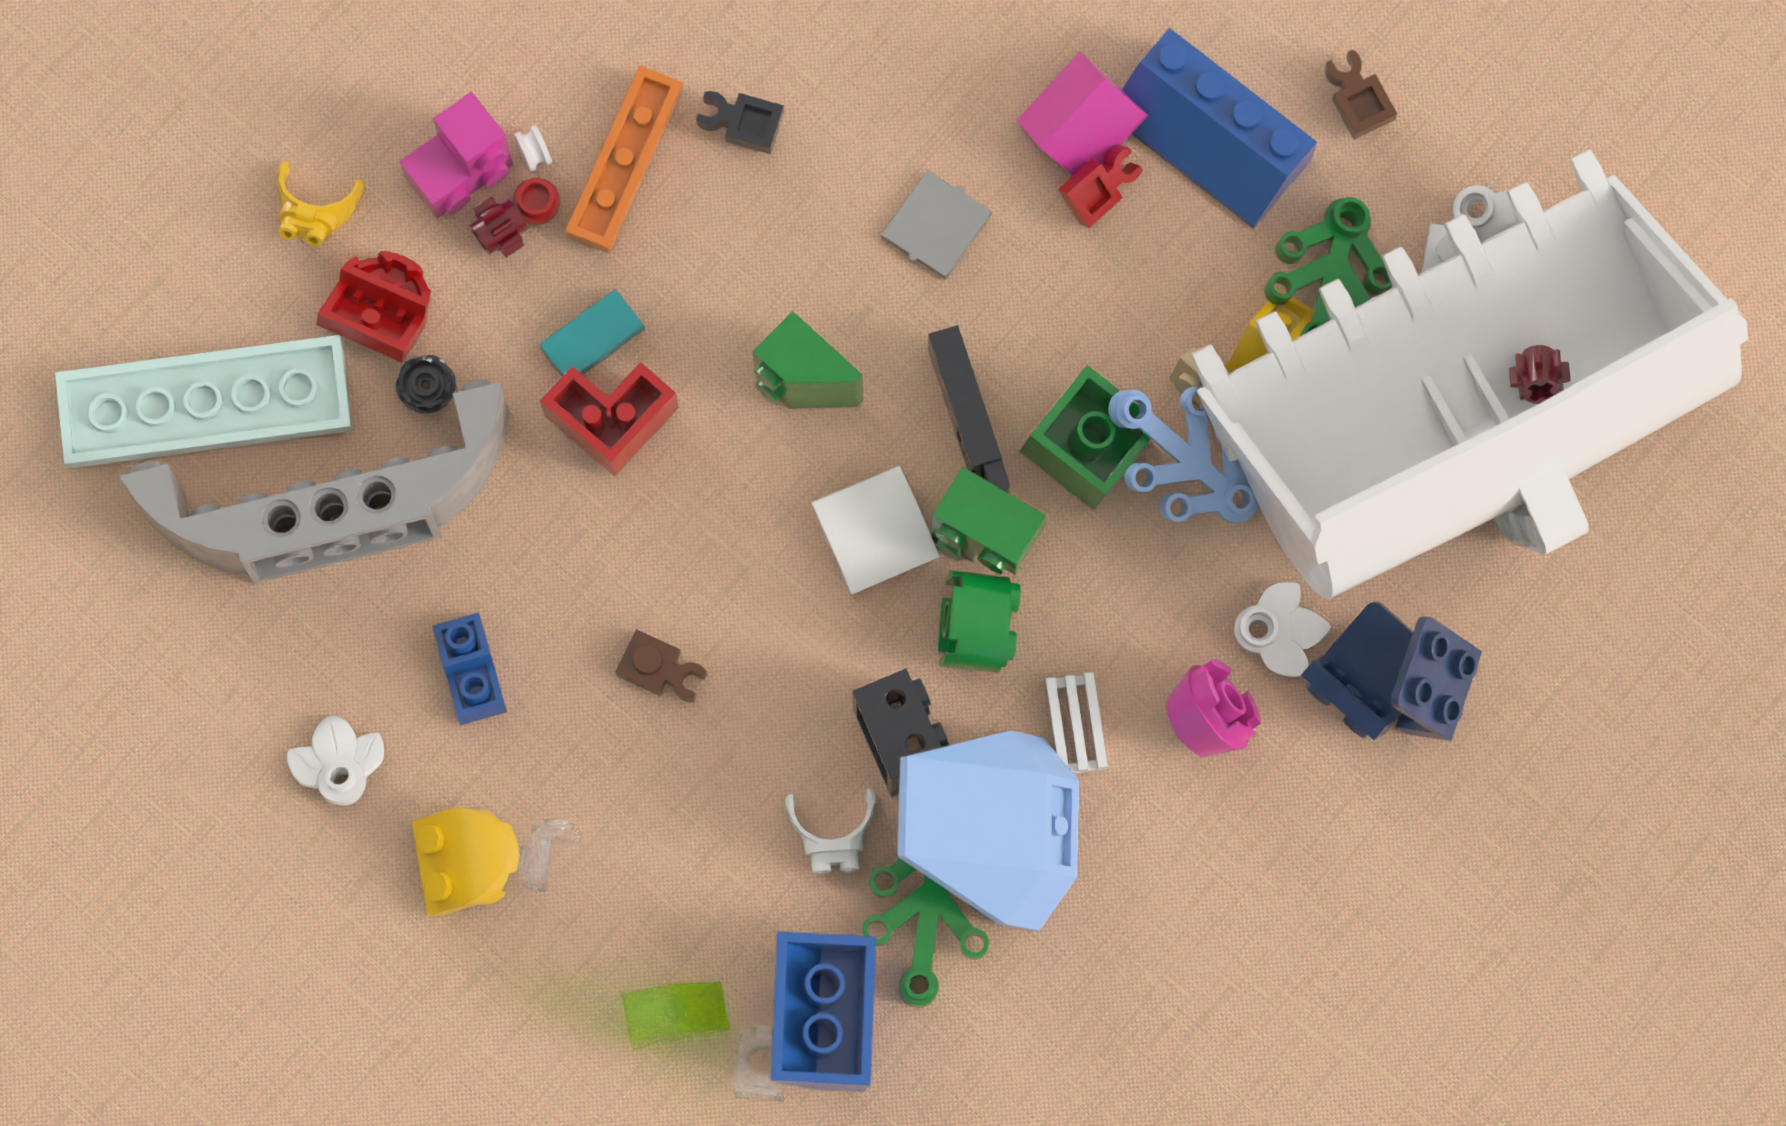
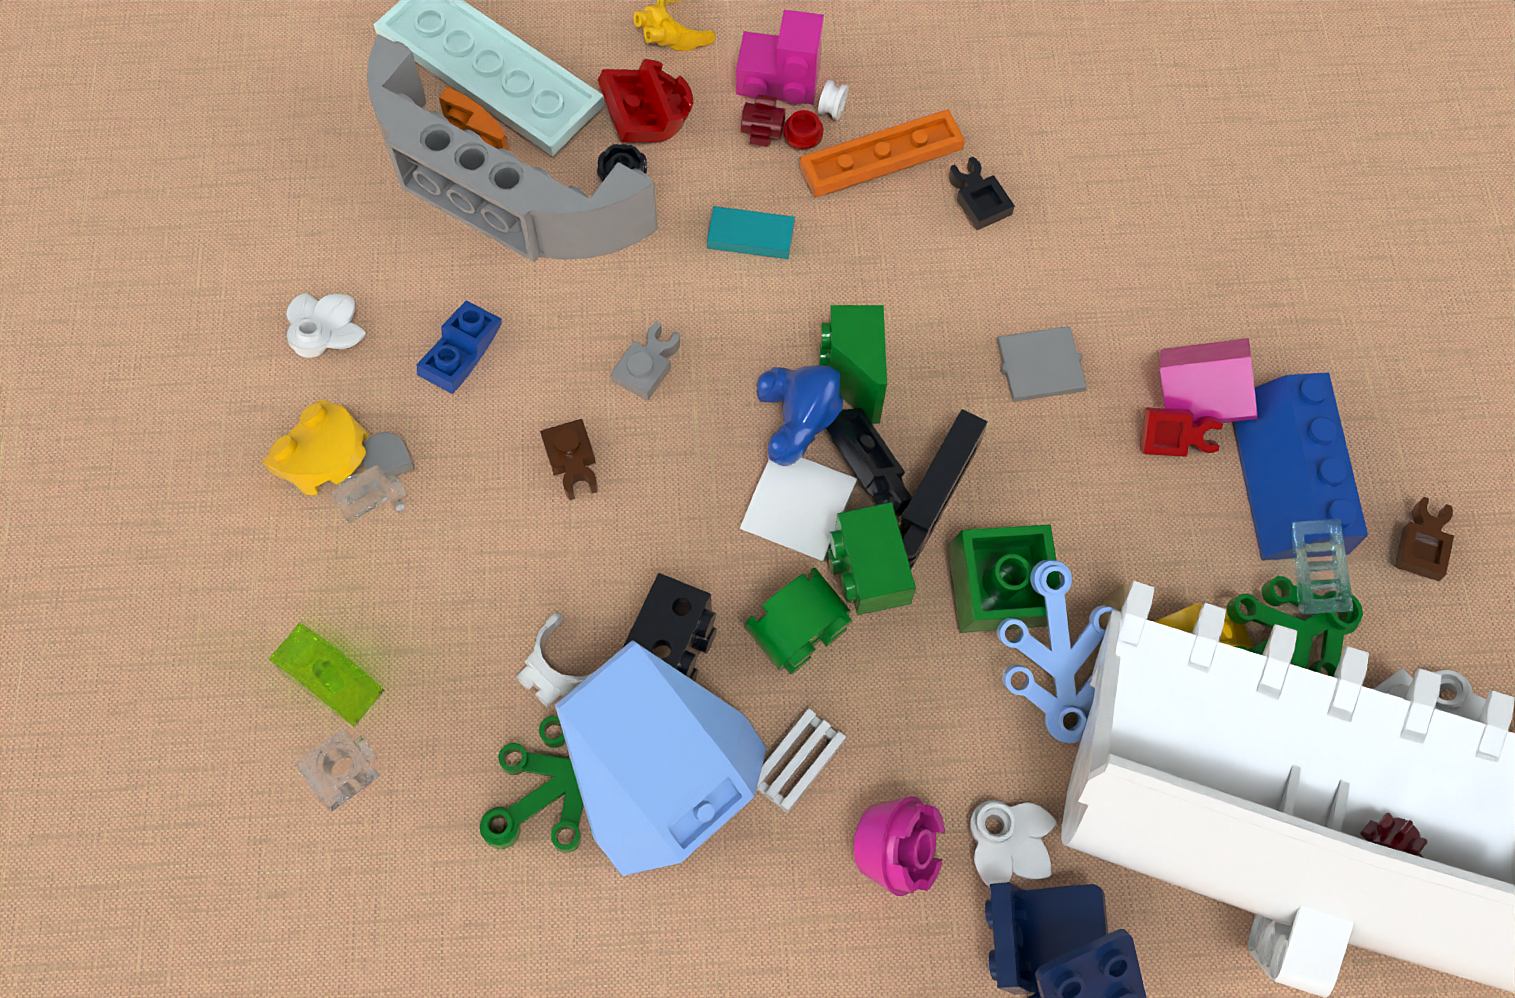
camera: 45 degrees right, 10 degrees down
red brick [540,362,679,477] -> none
blue slope [770,931,876,1092] -> none
none -> light grey tile [363,432,415,485]
none -> orange slope [439,86,509,151]
none -> light grey plate [611,322,680,401]
none -> blue head [756,365,843,466]
none -> black hinge [826,408,912,517]
none -> clear light blue slope [1291,519,1353,615]

